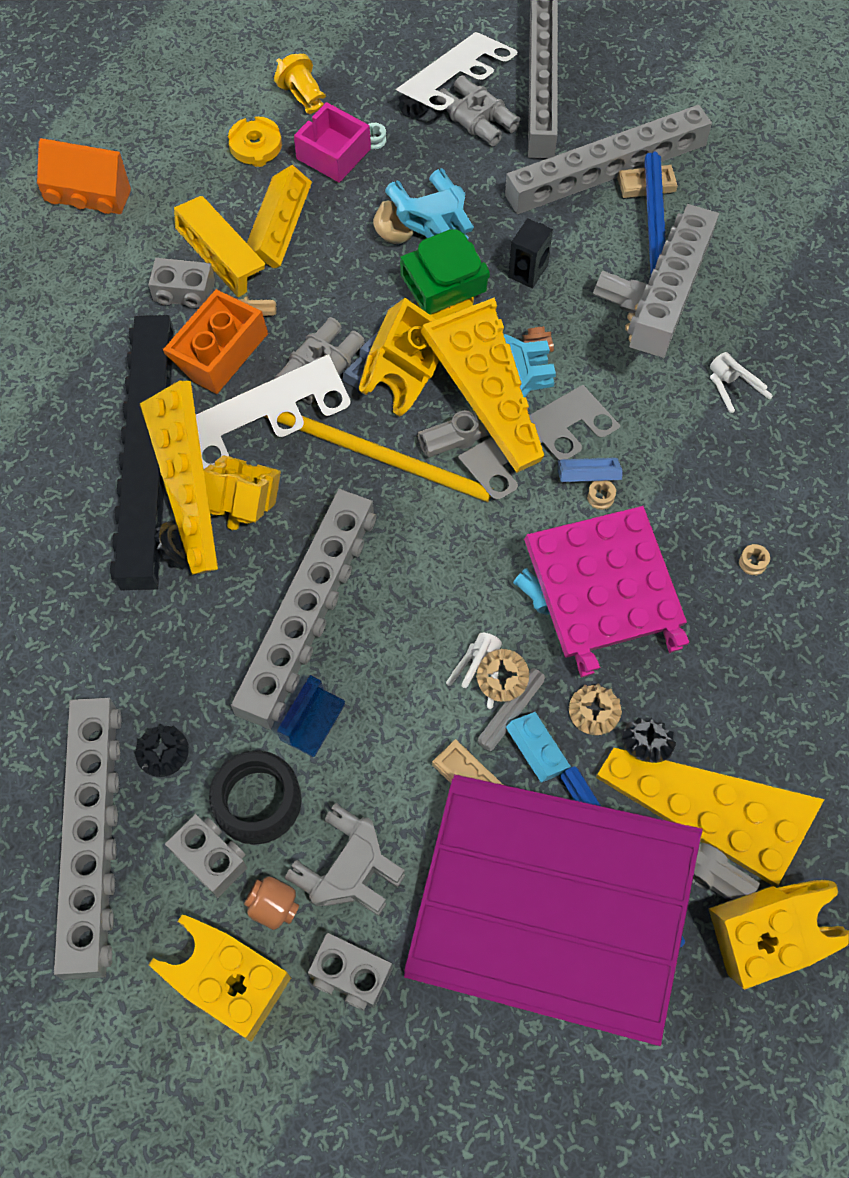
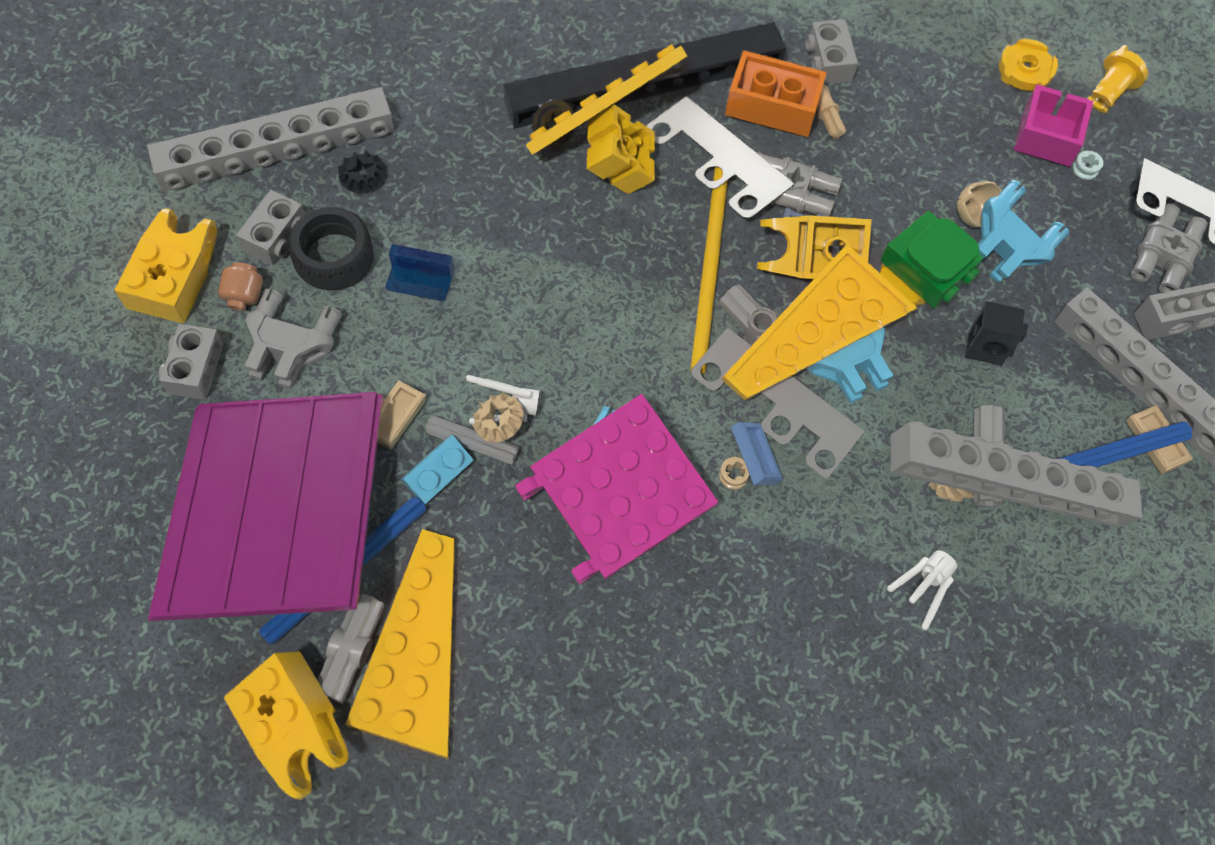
camera: 70 degrees right, 0 degrees up
yellow panel [174,196,265,297] -> none
light grey brick [231,489,377,730] -> none
yellow panel [247,165,312,268] -> none
nougat plate [522,326,554,352] -> none
tan gear [569,683,622,735] -> none
black gear [622,717,676,763] -> none
tan bush [739,544,770,575] -> none

